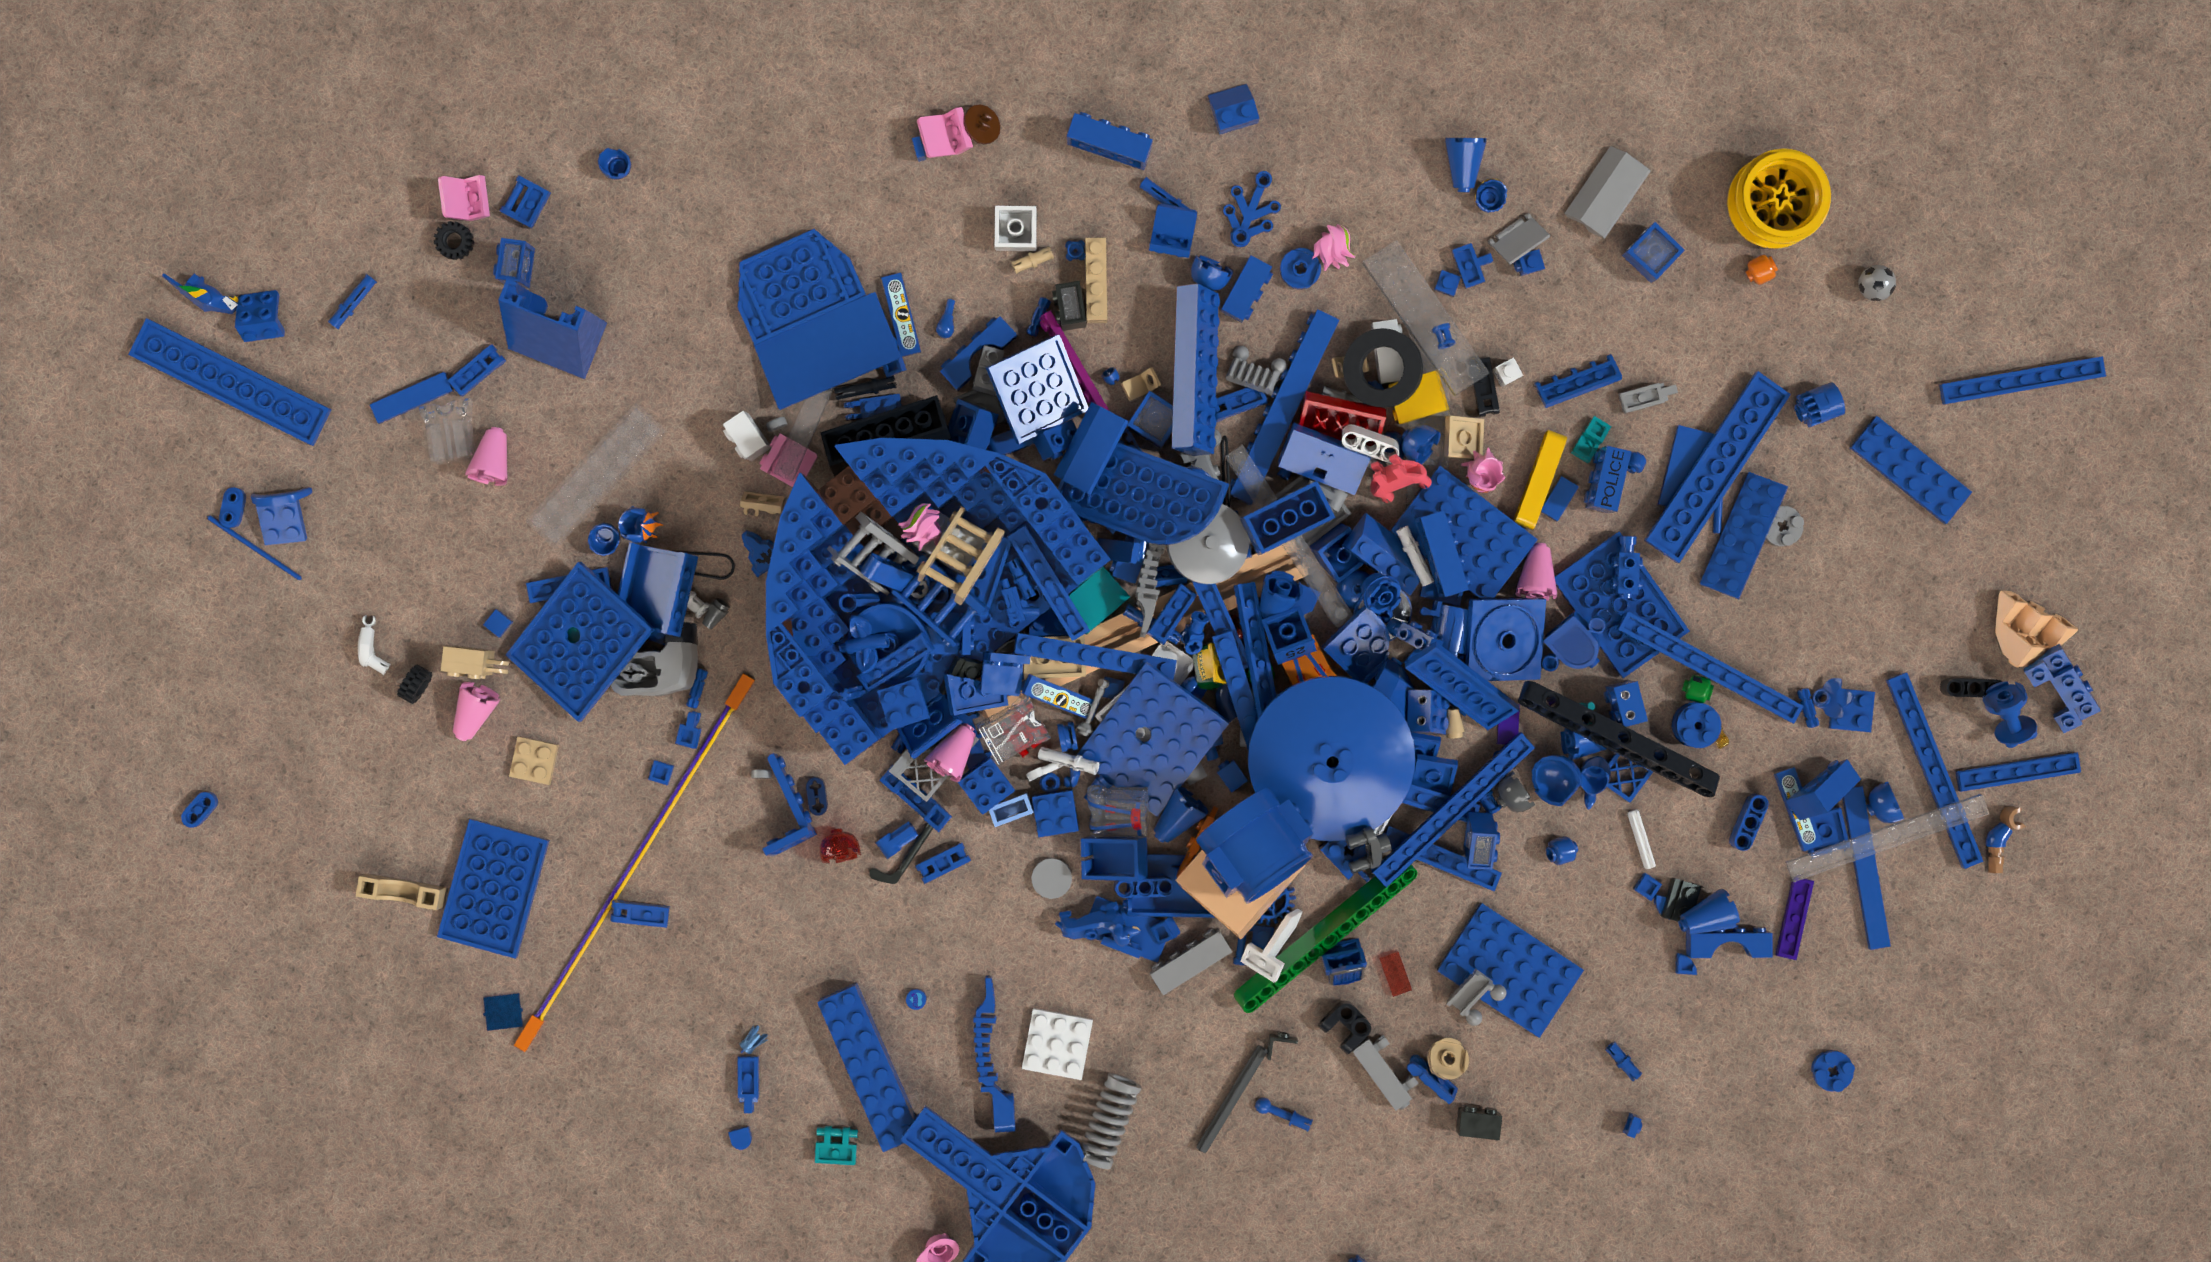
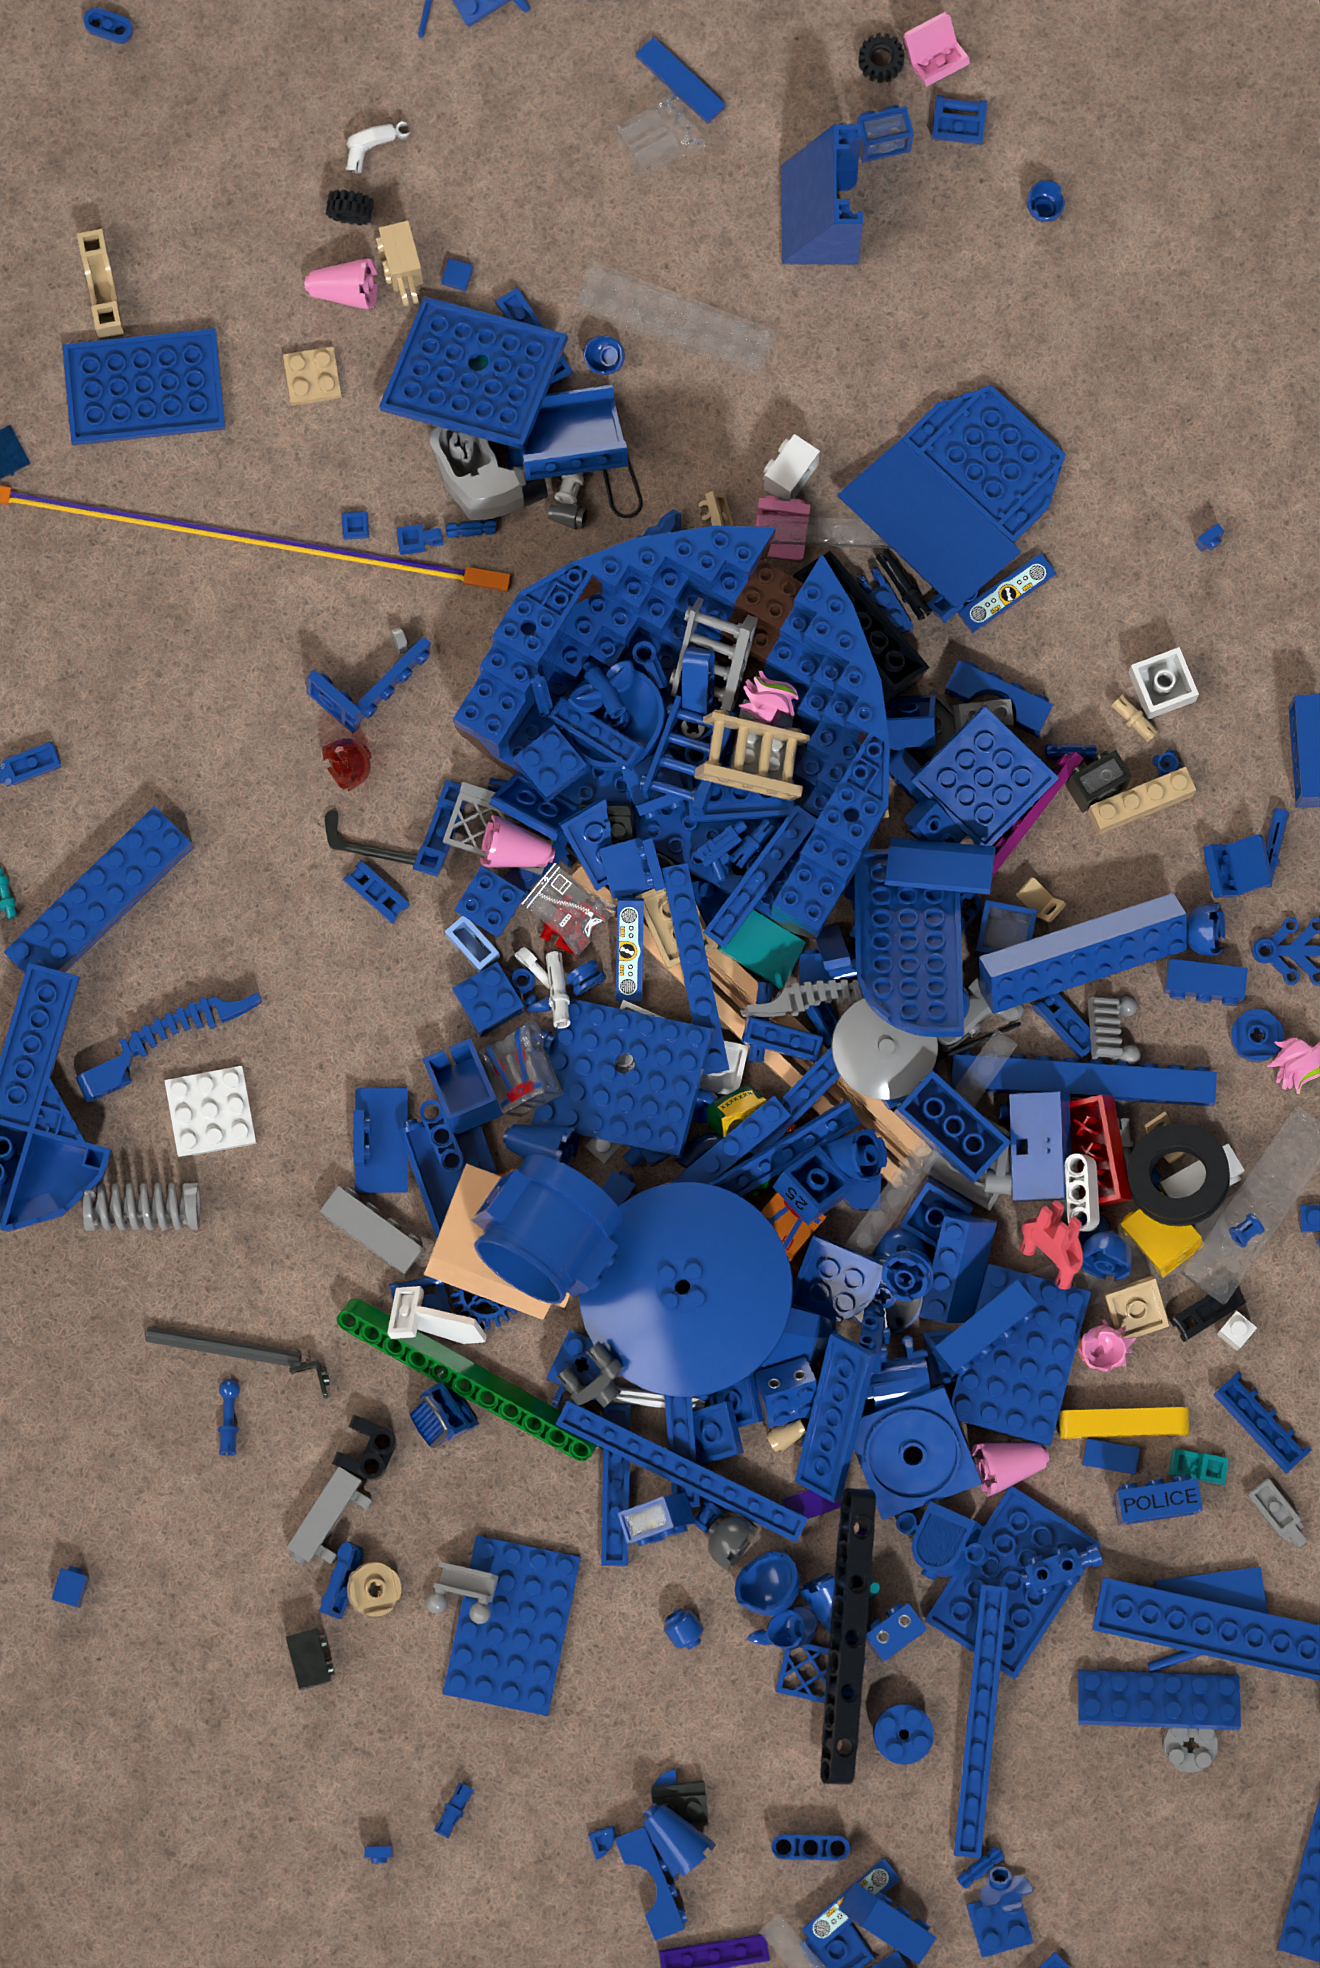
camera: 70 degrees right, 10 degrees down
blue plate [448,344,506,397] -> none
bright pink cone [465,427,507,486] -> none
blue plate [610,899,670,928] -> none
blue hair [618,506,663,543] -> none
flat silver piece [739,1025,768,1054] -> none
light grey tile [766,417,787,432] -> none
dark blue beam [806,777,828,816] -> none
blue piece [875,821,918,859] -> none
blue tile [906,989,927,1010] -> none
bright pink bracket [917,107,973,158] -> none
blue piece [936,299,955,339] -> none
reddish brown piece [964,104,1001,145] -> none
light grey tile [1031,858,1072,899] -> none
blue animal [1055,902,1141,947] -> none
light grey piece [1076,679,1109,737] -> none
blue hinge [1101,367,1120,385] -> none
blue plate [1102,676,1125,699] -> none
blue slope [1149,917,1180,945] -> none
blue connector [1180,611,1209,655] -> none
clear red tile [1379,951,1412,997] -> none
white pin [1396,525,1434,587] -> none
blue piece [1627,452,1646,474] -> none
white axle [1627,810,1656,869] -> none
blue tile [1633,873,1662,901] -> none
green head [1682,675,1714,704] -> none
clear yellow hand [1715,723,1729,749] -> none

